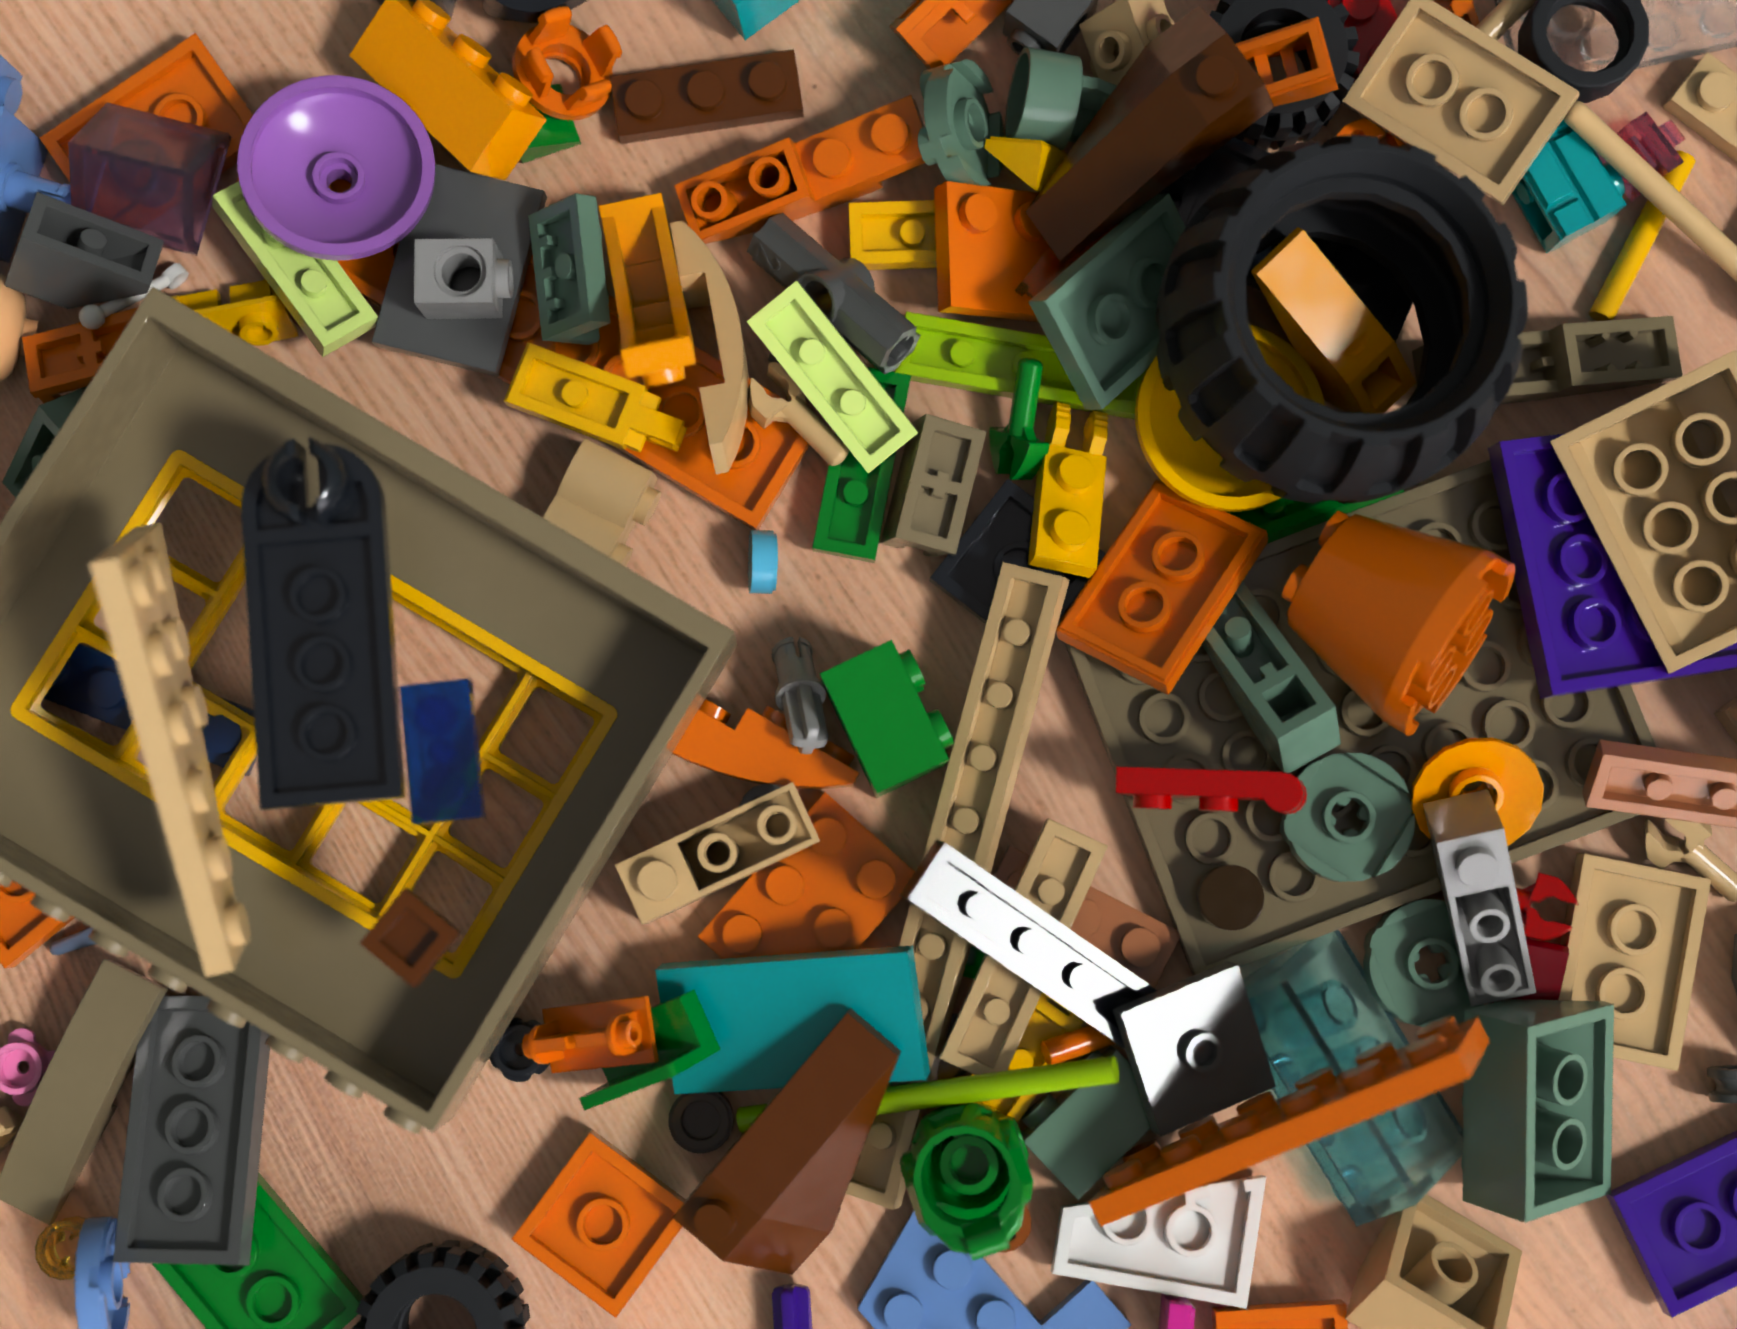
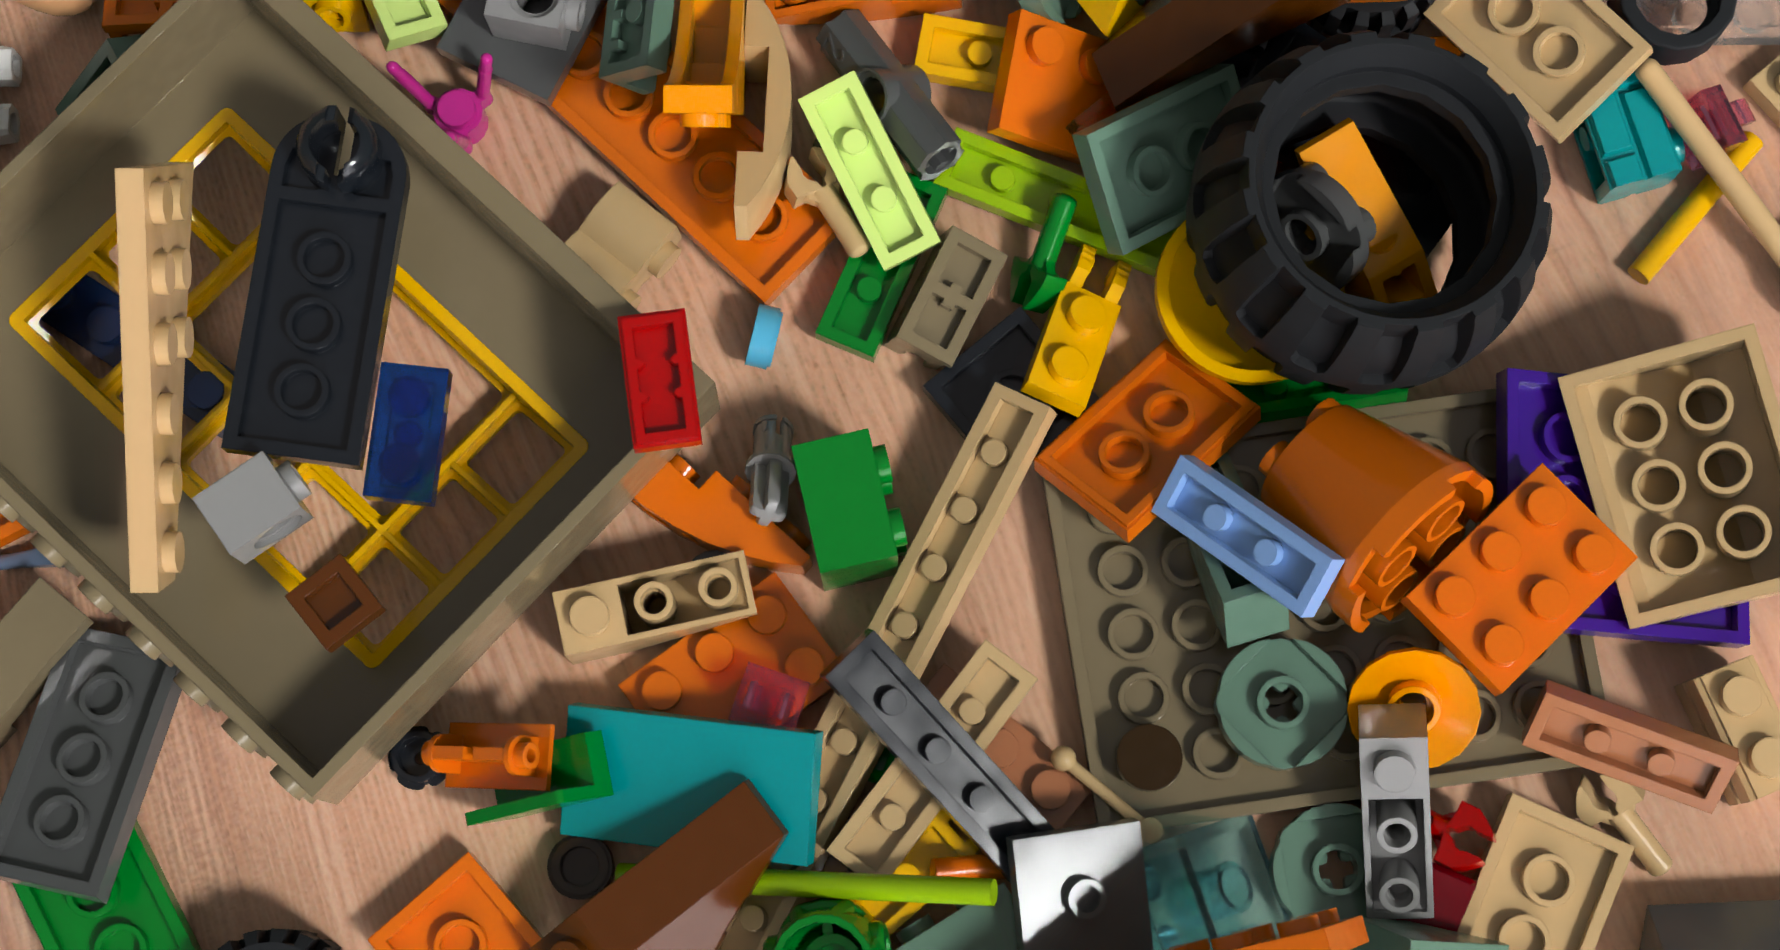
camera: 15 degrees right, 5 degrees down
yellow hinge [503,342,687,453] -> none
red plate [1116,767,1308,815] -> none
dark tan slope [1412,316,1683,405] -> none
none -> light grey brick [192,451,314,564]
none -> dark pink plant [386,53,493,154]
none -> red plate [617,308,703,454]
none -> clear pink tile [728,661,811,728]
none -> tan hinge [1050,745,1163,844]
none -> light blue plate [1151,455,1346,618]
none -> dark grey plate [1273,161,1376,289]
none -> orange plate [1400,463,1638,697]

